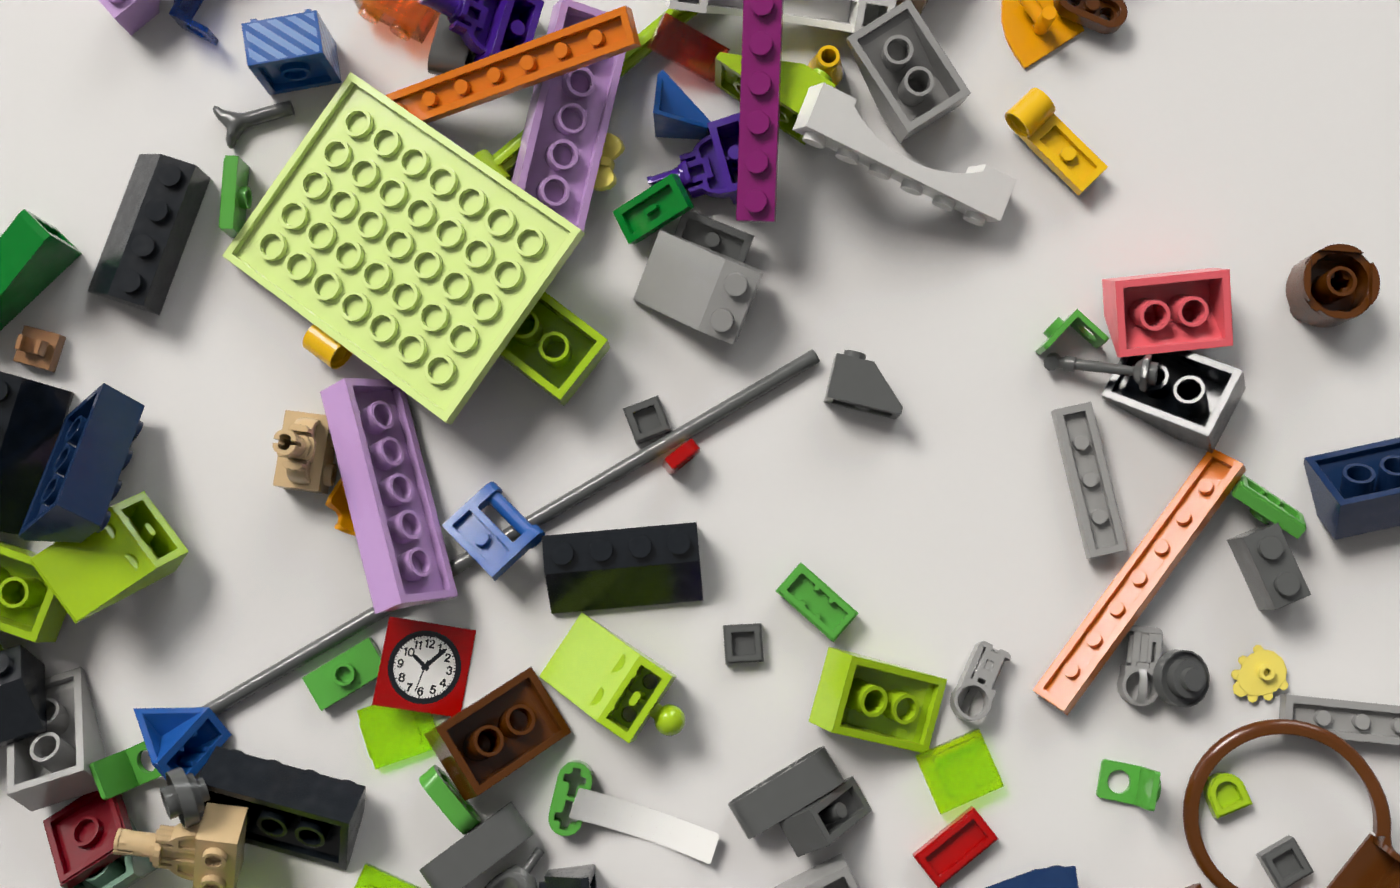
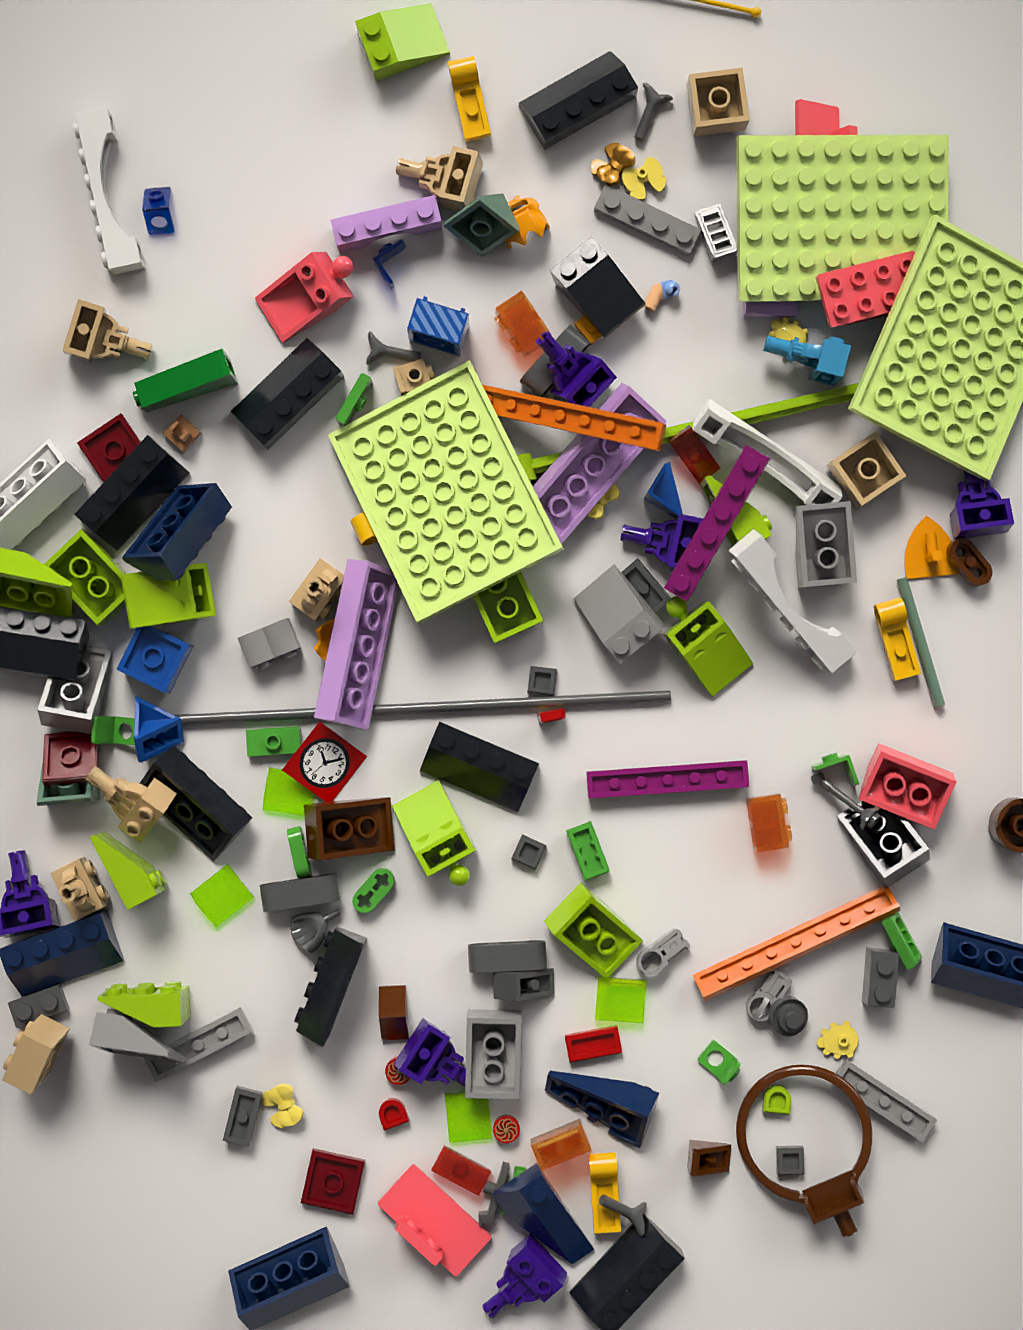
camera: 25 degrees right, 5 degrees up
dark grey plate [160,767,210,829] -> none
plate [442,481,545,581] -> none
white sticker [569,788,720,864] -> none
green plate [612,173,694,245] -> none
yellow cone [808,45,843,85] -> none
dark grey slope [824,350,903,419] -> none
light grey plate [1051,402,1128,559] -> none
none -> blue container [116,626,194,694]
none -> light grey brick [237,618,301,671]
none -> coral slope [255,252,354,343]
none -> tan brick [392,359,435,395]
none -> magenta plate [586,760,749,799]
none -> lime slope [662,596,754,697]
none -> clear orange brick [746,793,792,852]
none -> sand green piece [897,577,945,708]

